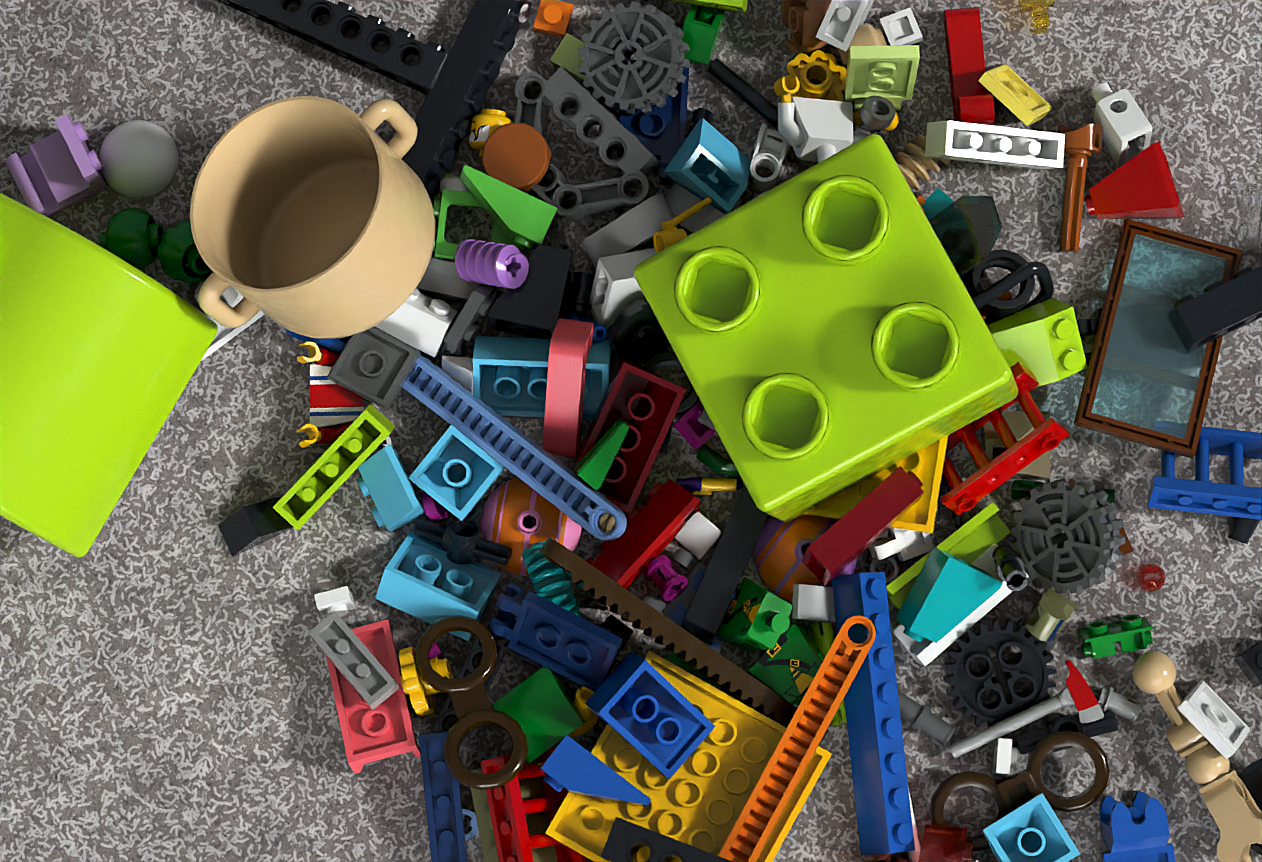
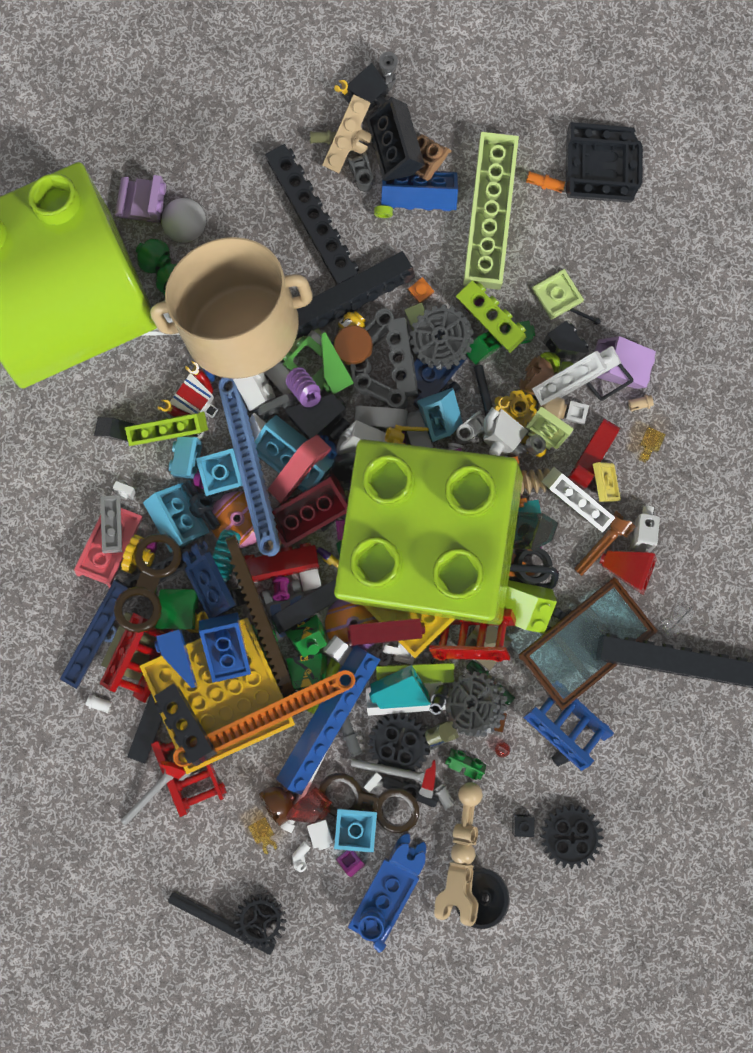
camera: 25 degrees right, 5 degrees up
dark grey tile [327,326,421,411] -> none
green slope [576,417,629,491] -> none
white tile [1177,680,1250,759] -> none

